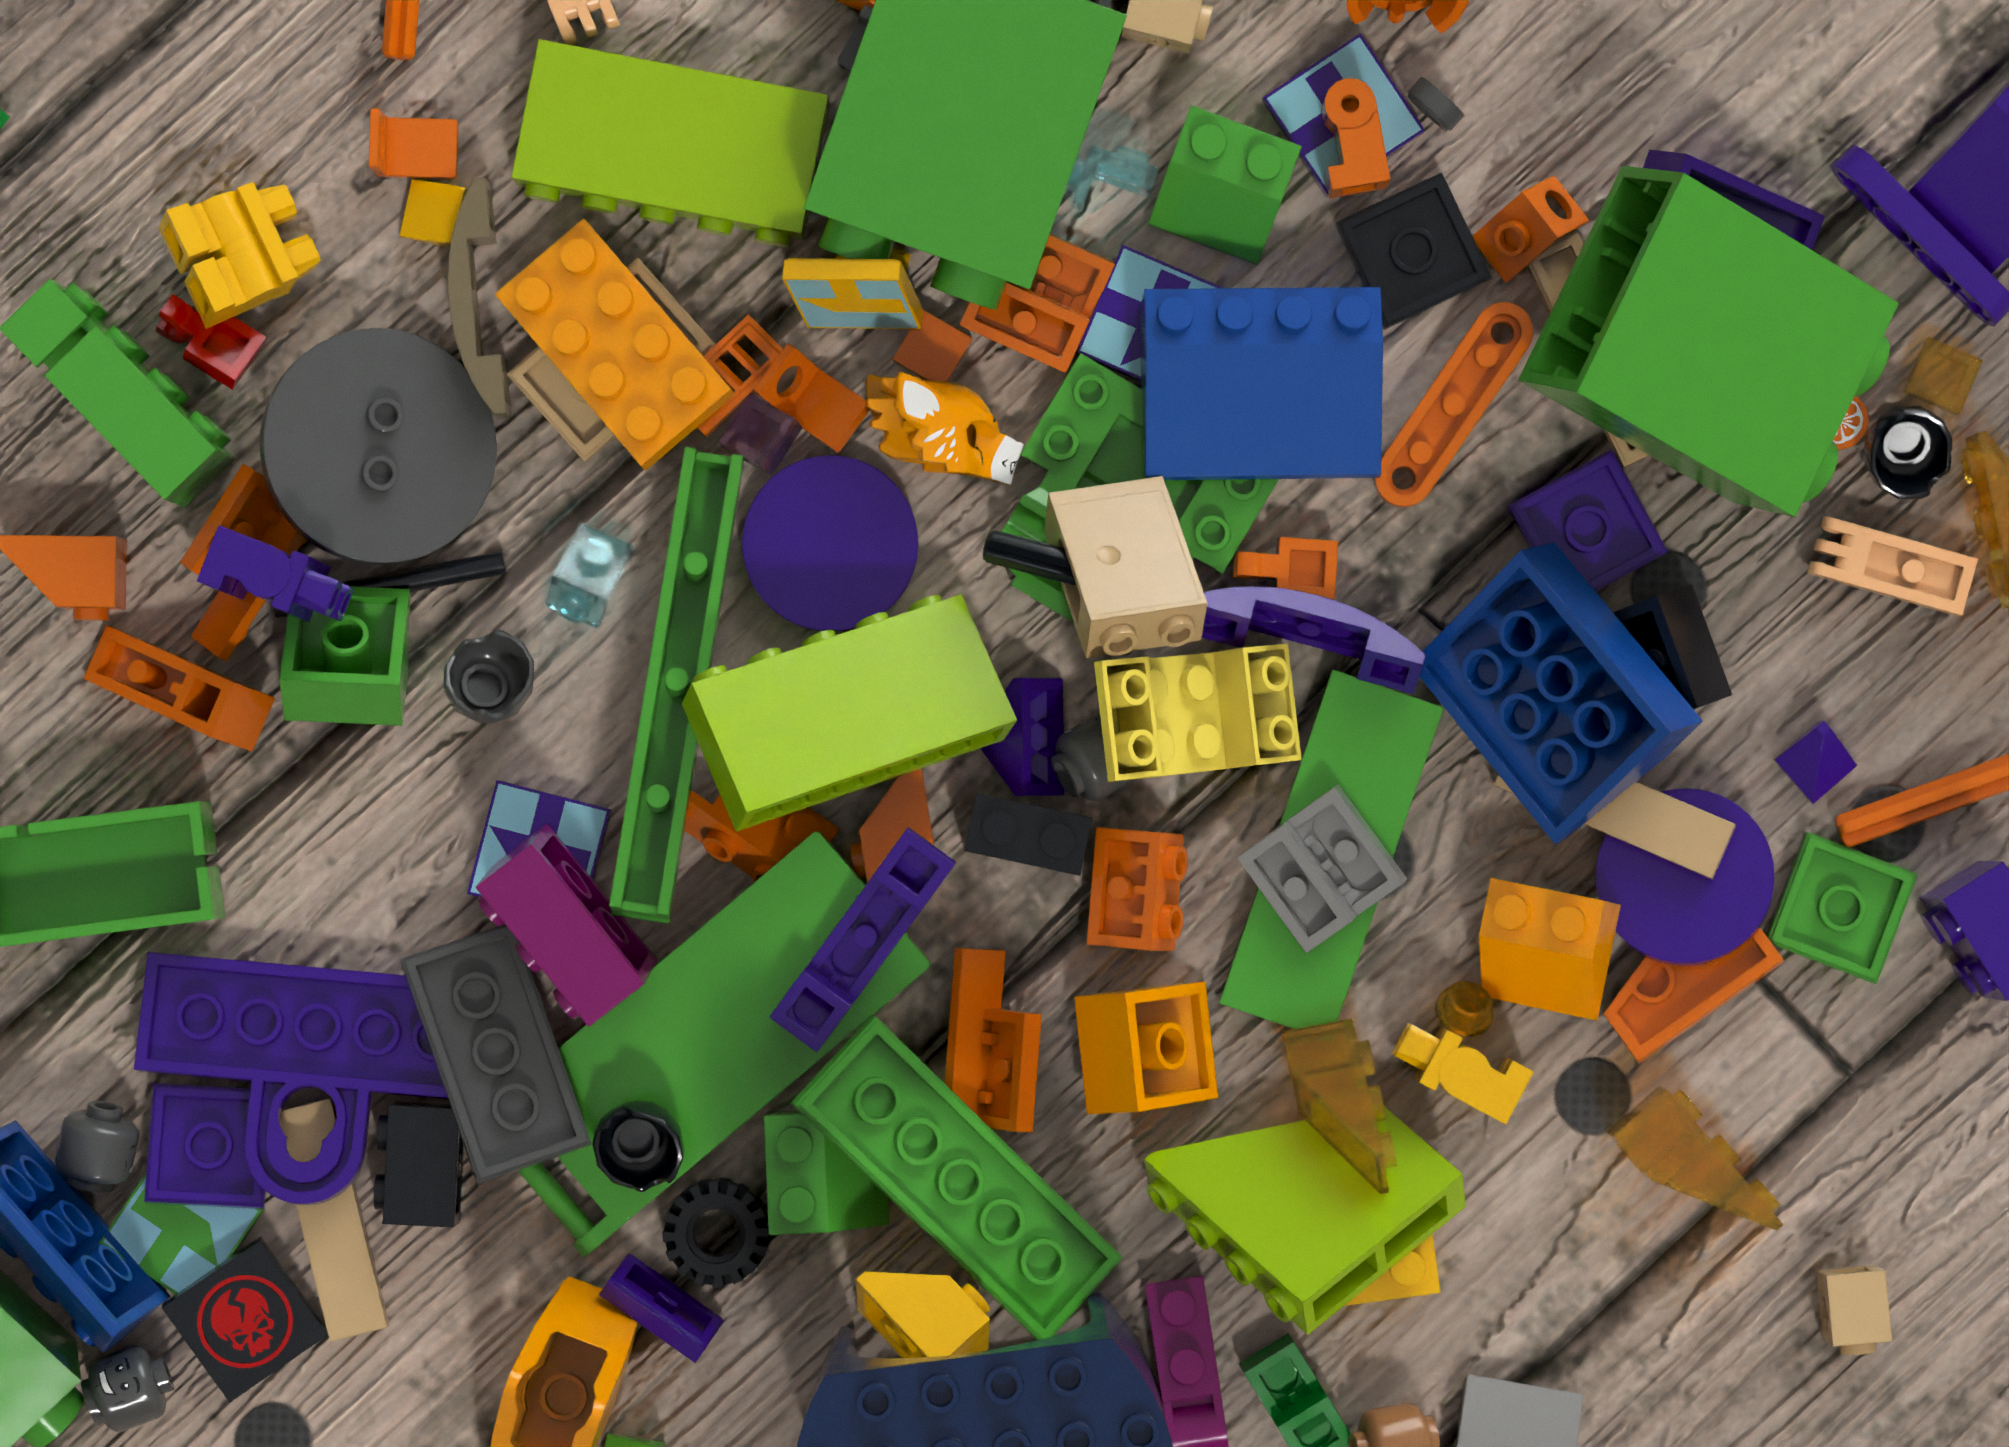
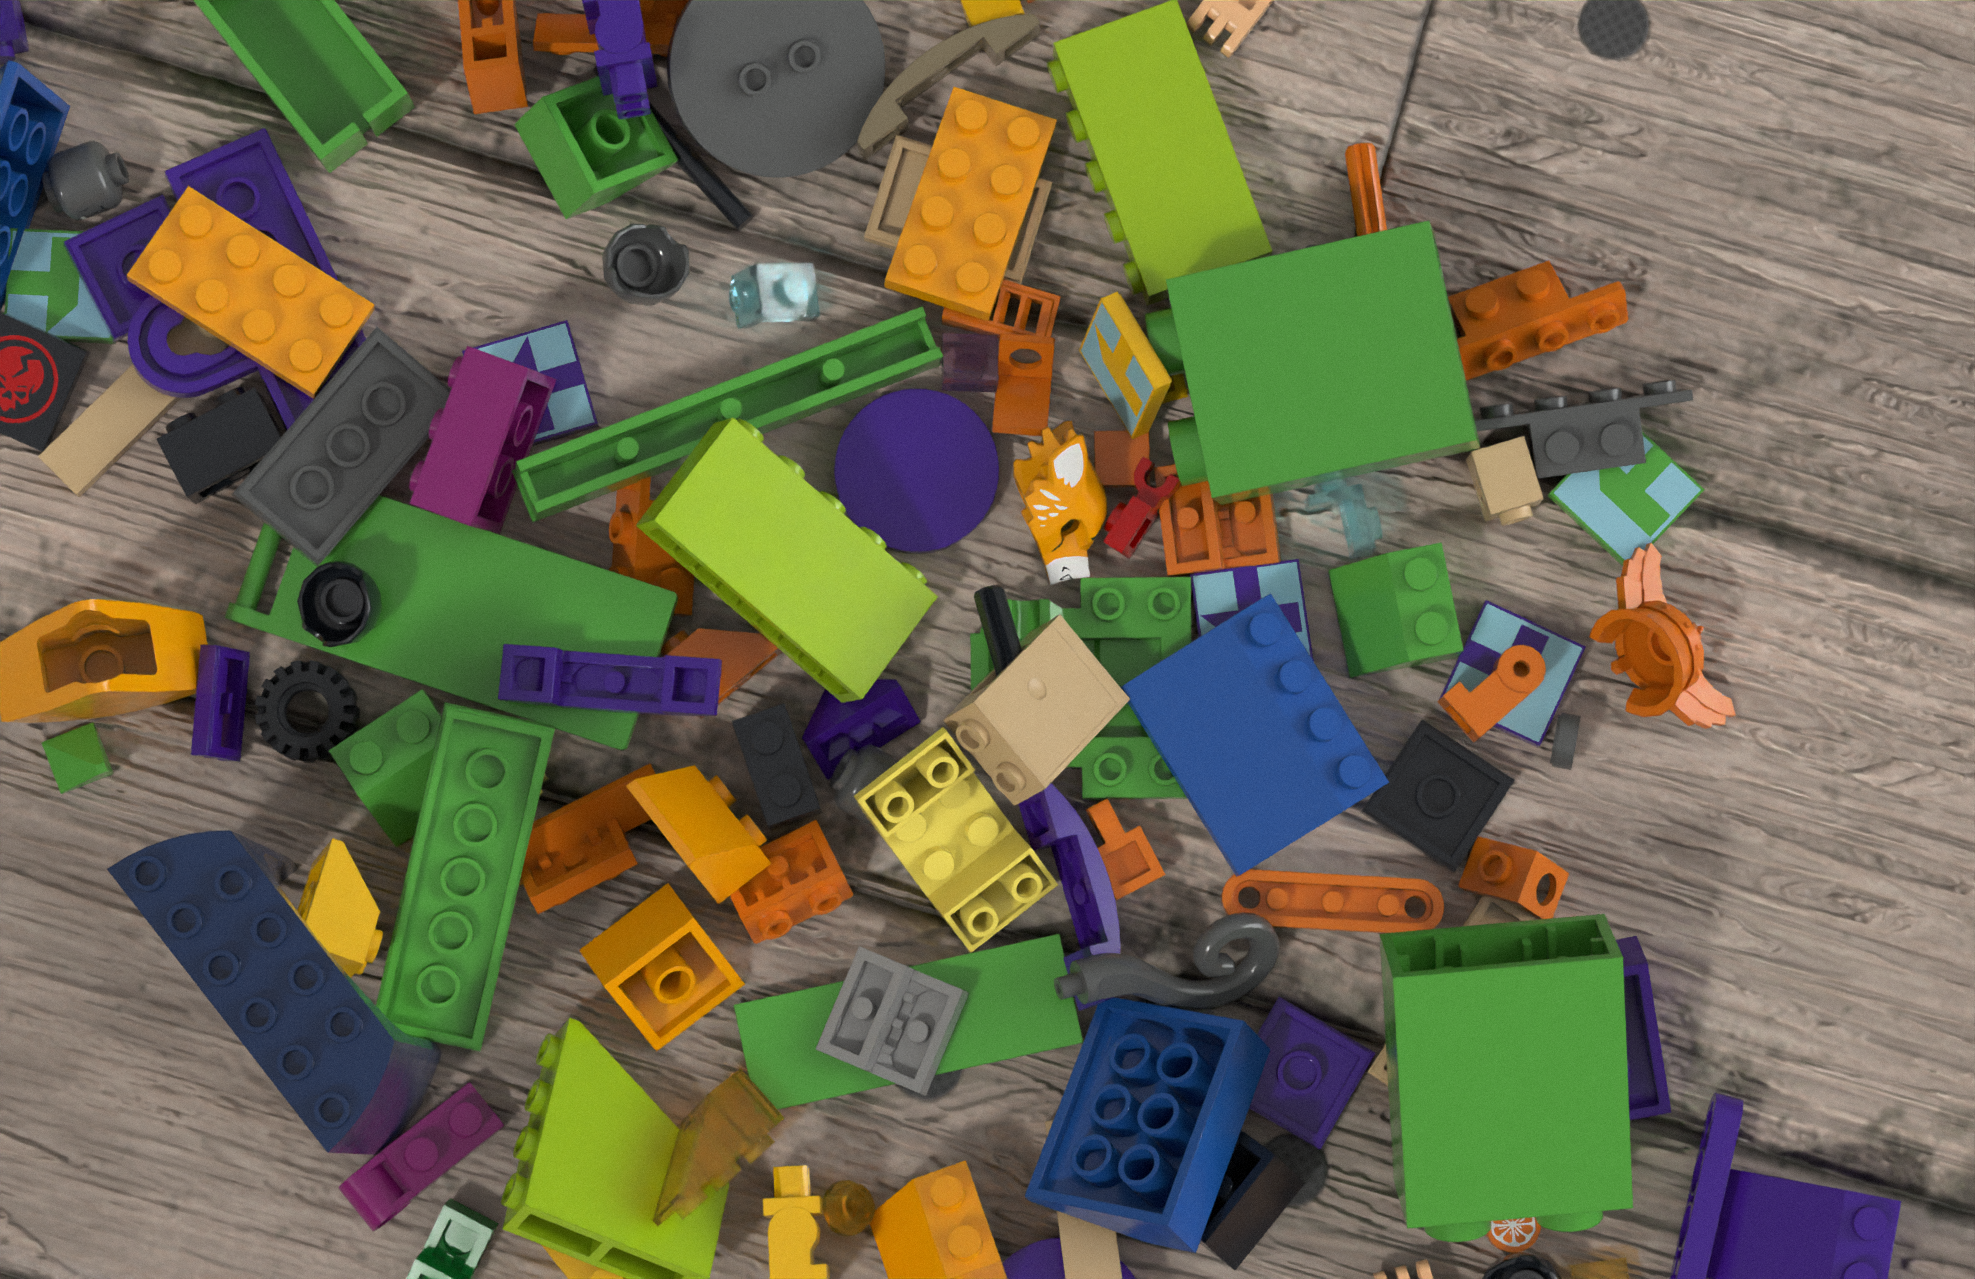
camera: 60 degrees right, 5 degrees down
none -> light orange plate [127,186,375,399]
none -> light orange slope [626,765,771,904]
none -> dark grey plant [1054,912,1280,1010]
none -> red plate [1103,456,1181,559]

